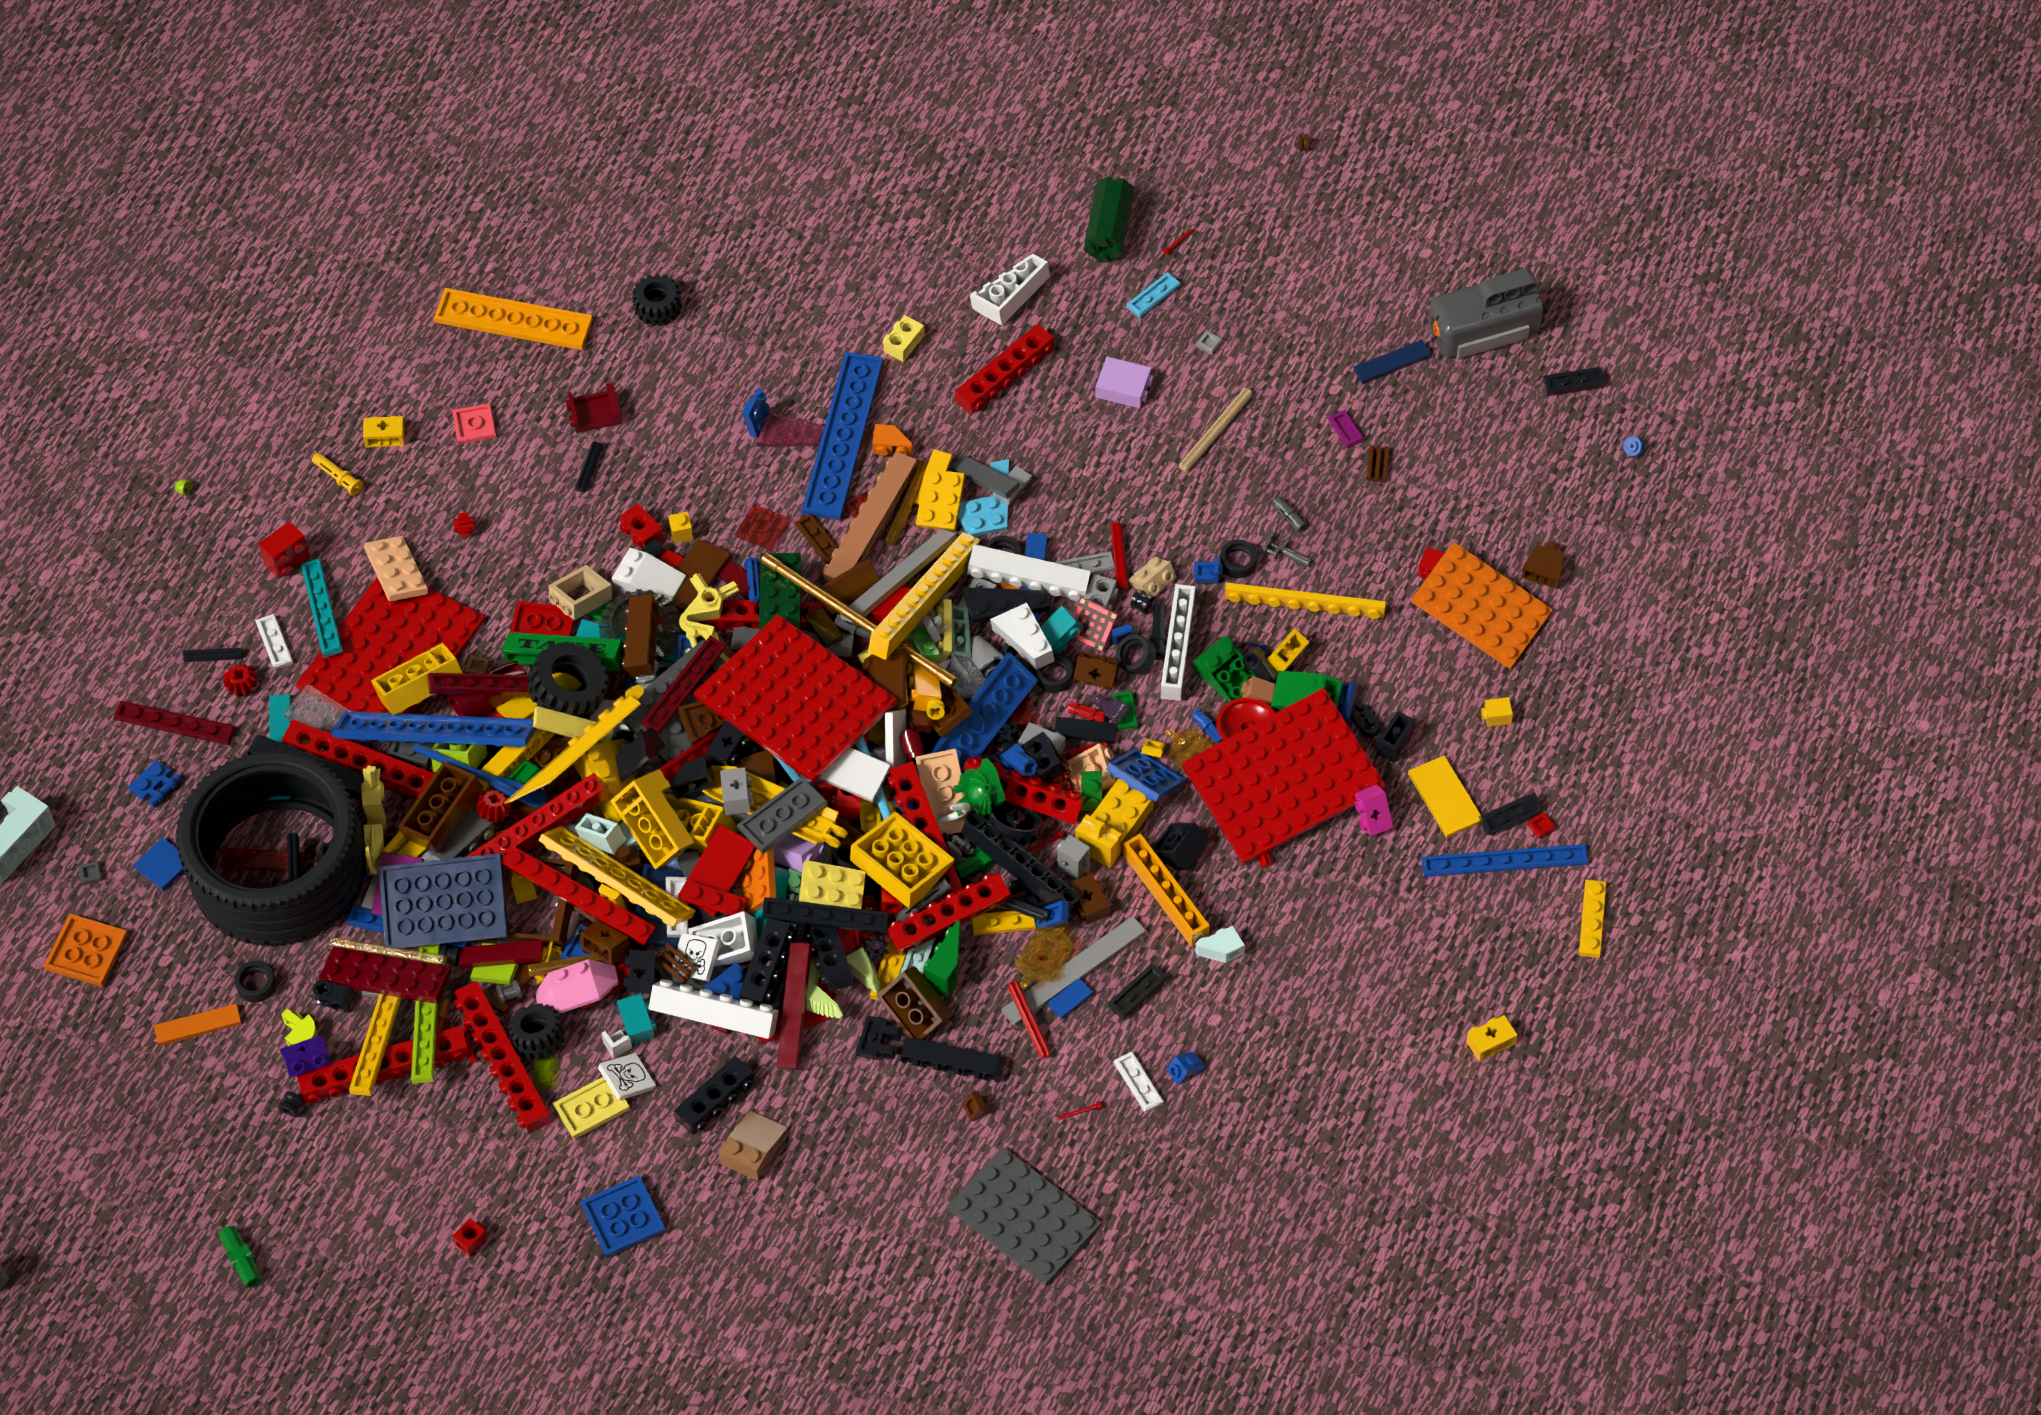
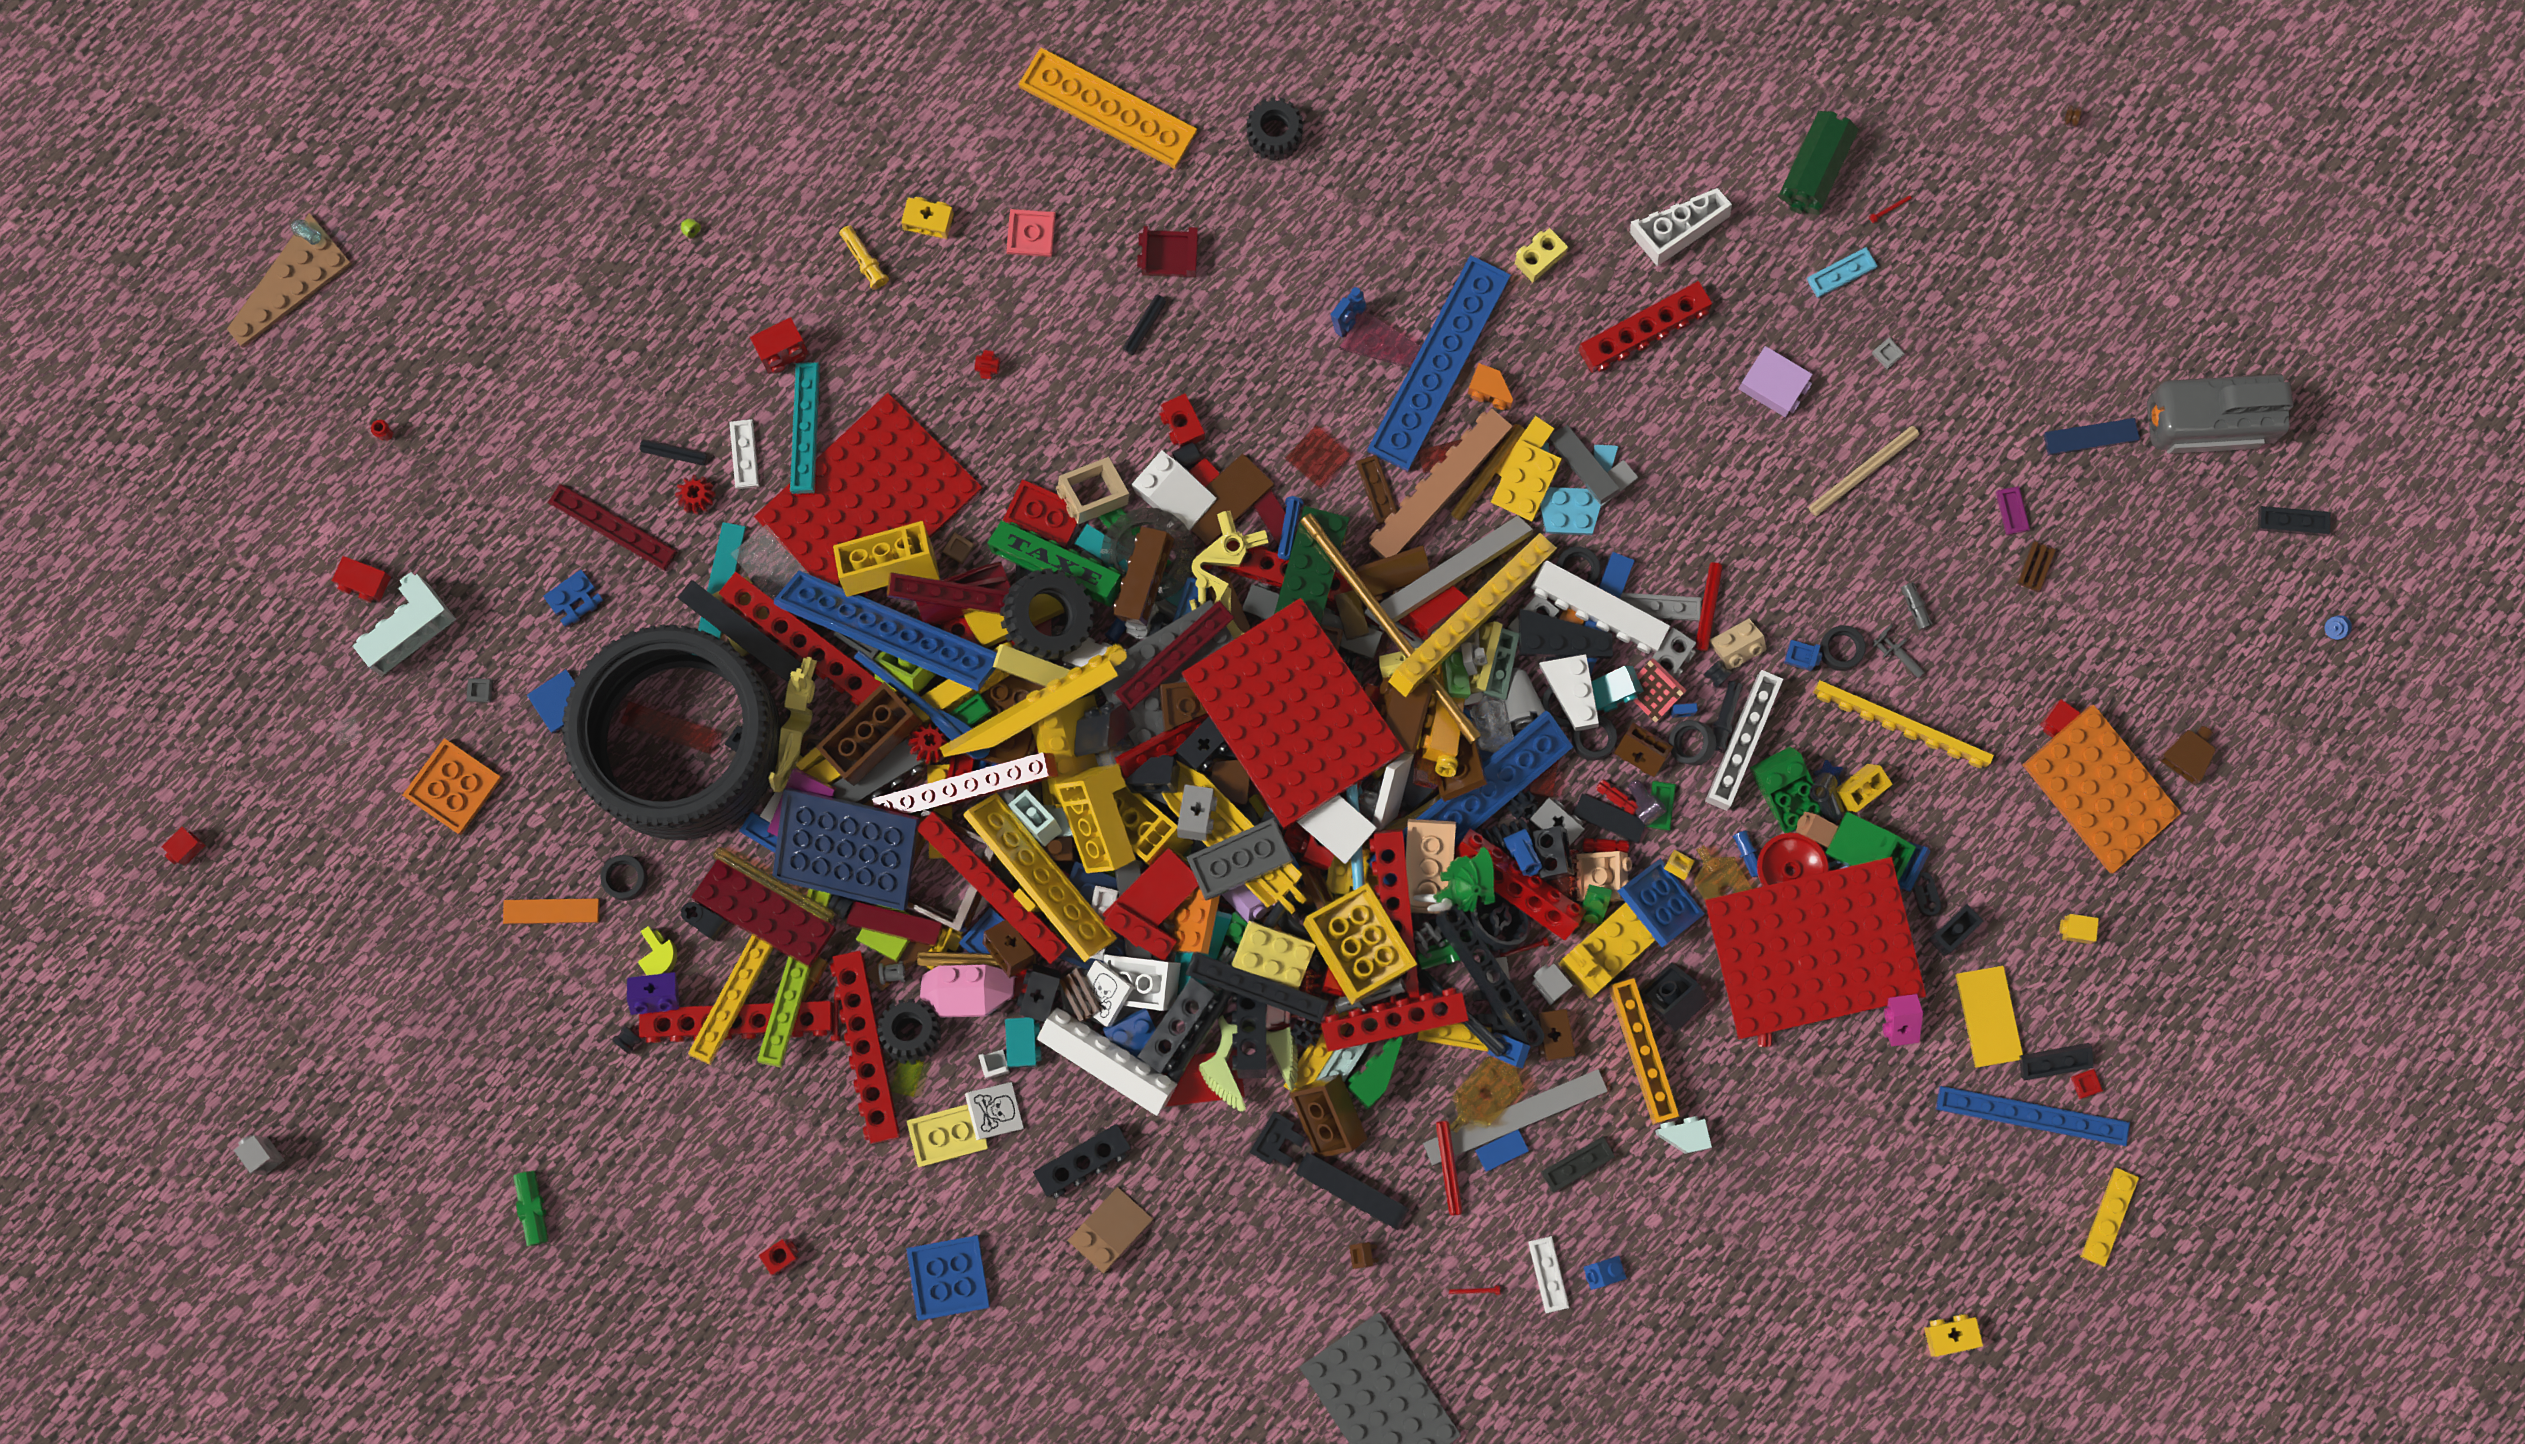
camera: 15 degrees right, 20 degrees up
black axle [287,833,301,883] -> none
light nougat plate [364,536,428,602] -> none
yellow brick [668,512,693,544] -> none
dark red tile [776,943,812,1070] -> none
dark red brick [899,728,925,761] -> none

